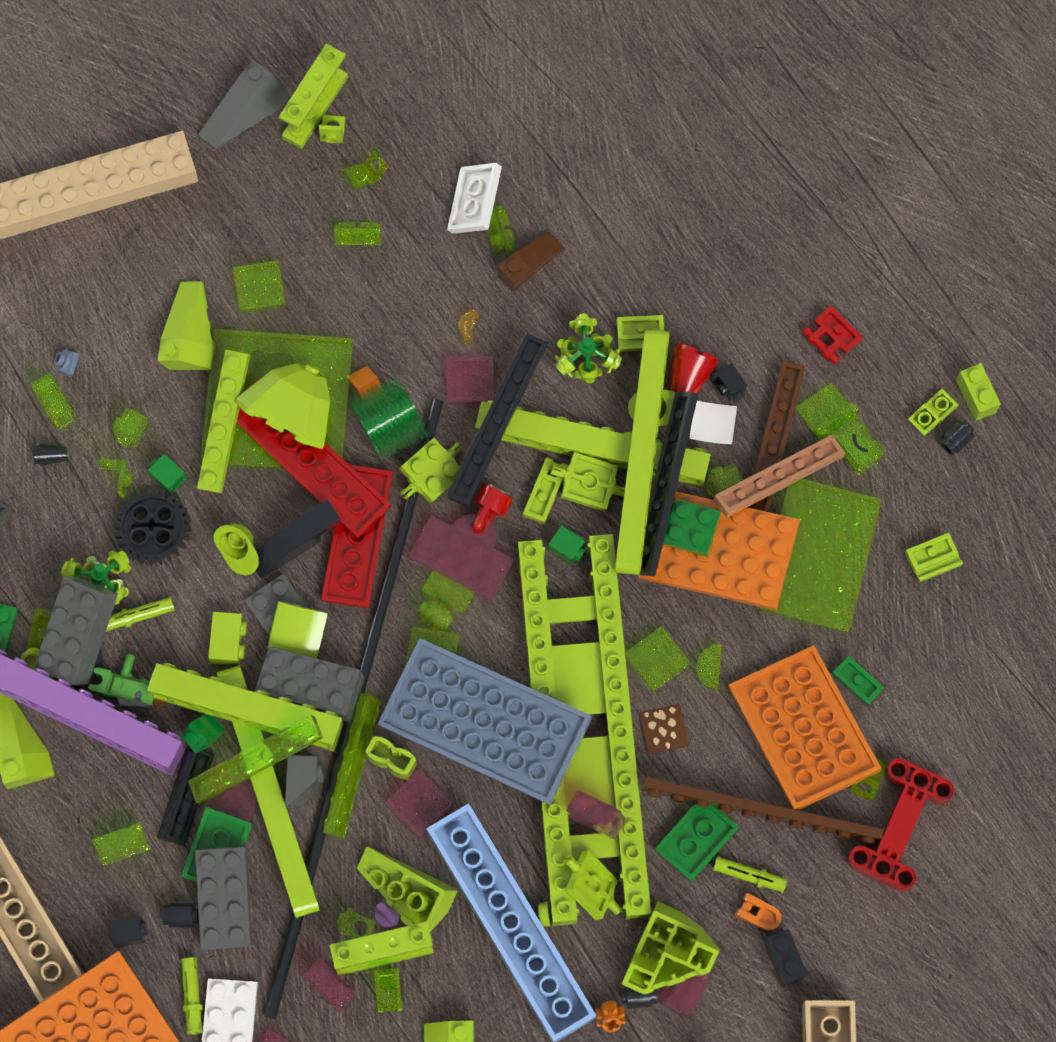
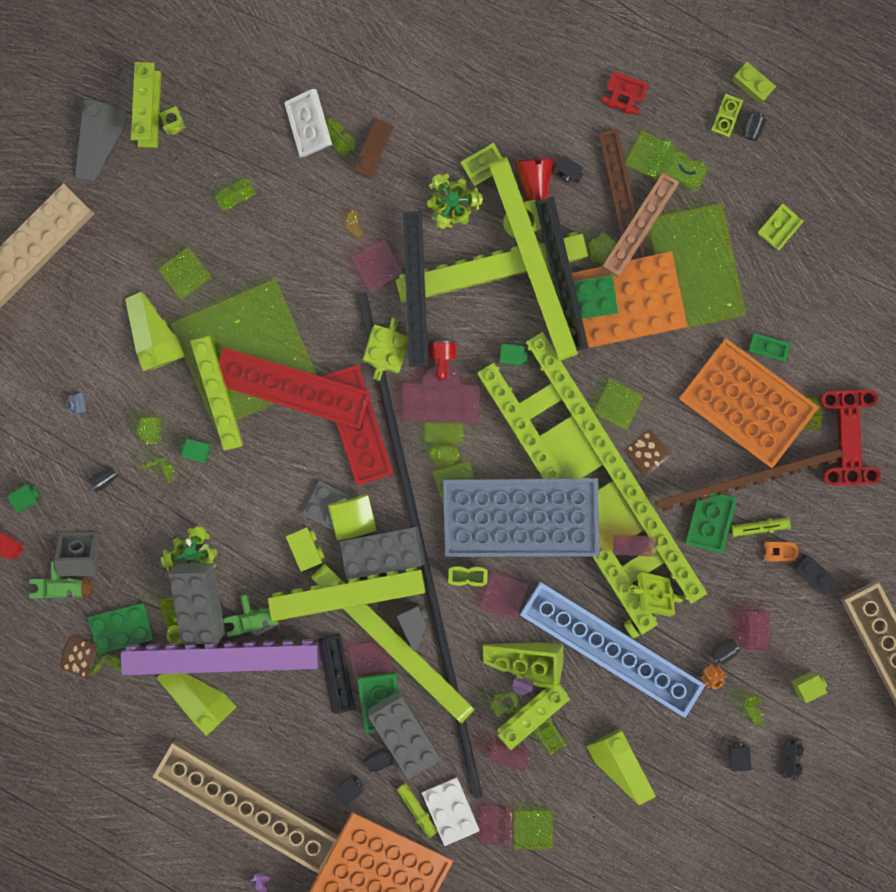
camera: 20 degrees left, 15 degrees up
clear neon green brick [30,373,76,430] -> none
clear neon green brick [93,823,150,866] -> none
lime pin [106,597,175,632] -> none
black gear [114,489,192,566] -> none
green brick [181,714,225,754] -> none
clear neon green plate [188,715,323,804] -> none
lime piece [214,522,259,575] -> none
lime brick [235,363,330,449] -> none
black slope [256,499,341,579] -> none
clear neon green plate [323,693,381,840] -> none
clear neon green bracket [342,149,388,189] -> none
orange slope [347,366,389,413] -> none
green piece [349,375,427,460] -> none
lime plate [523,457,569,525] -> none
lime plate [550,452,625,512] -> none
lime brick [622,901,720,994] -> none
white sticker [690,401,737,444] -> none
clear neon green plate [696,644,723,692] -> none

